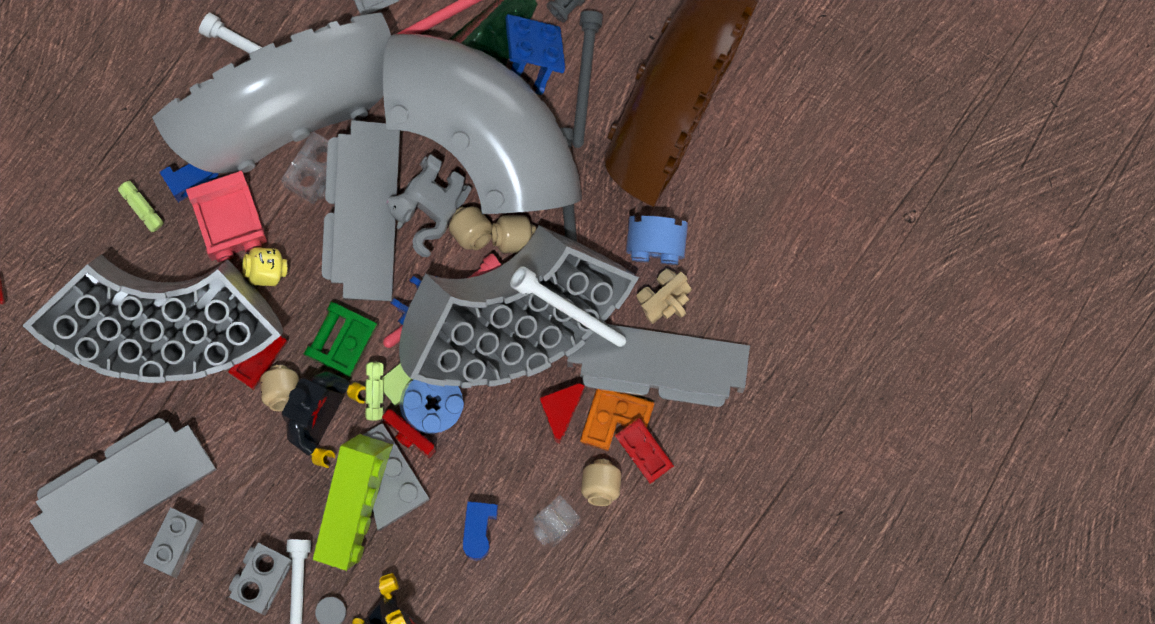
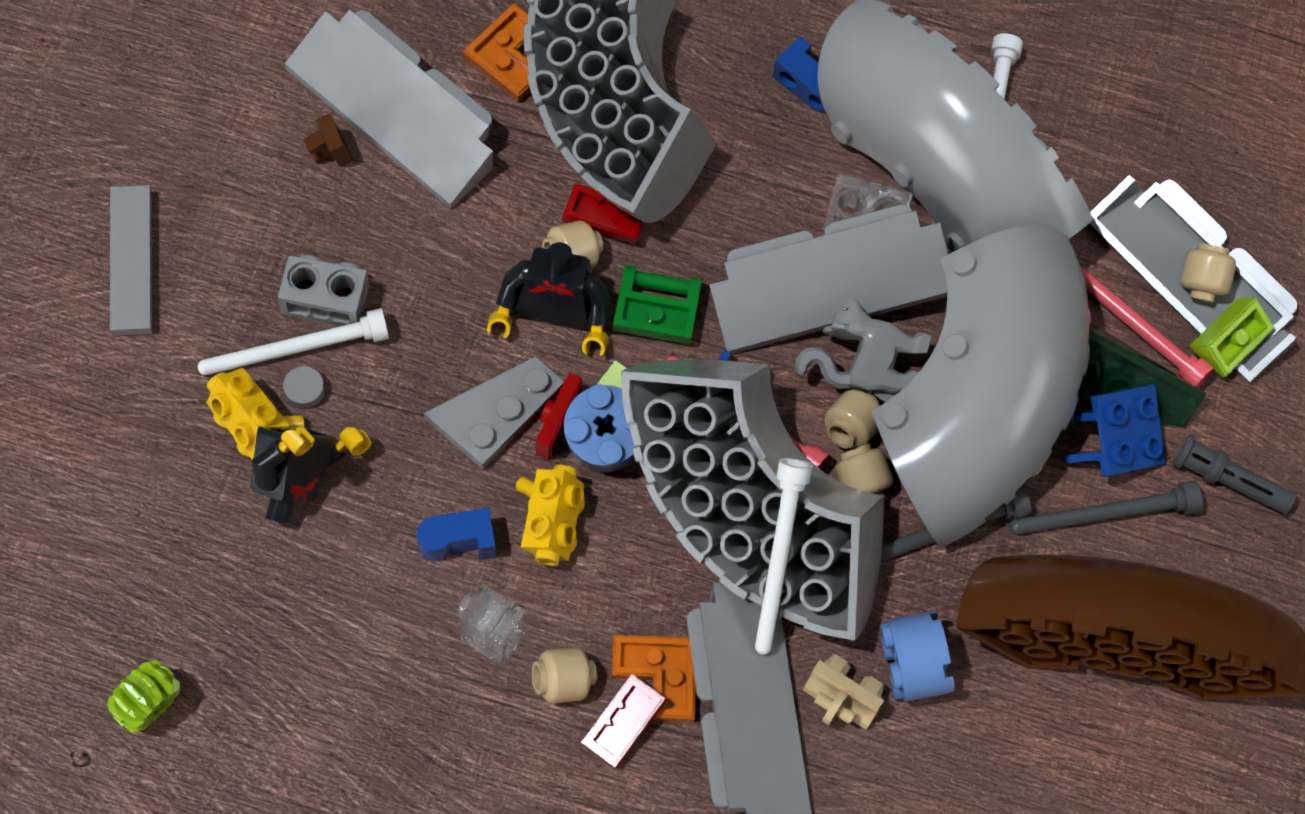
camera: 70 degrees right, 10 degrees down
yellowish green axle [118,181,163,232] -> none
light grey brick [143,507,203,579] -> none
coral panel [186,171,267,262] -> none
light yellow head [242,247,287,286] -> none
lime wedge [313,434,393,571] -> none
yellowish green axle [365,362,383,421] -> none
red slope [540,383,585,444] -> none
none -> reddish brown tile [303,113,353,167]
none -> orange tile [463,3,531,103]
none -> yellow brick [515,465,585,566]

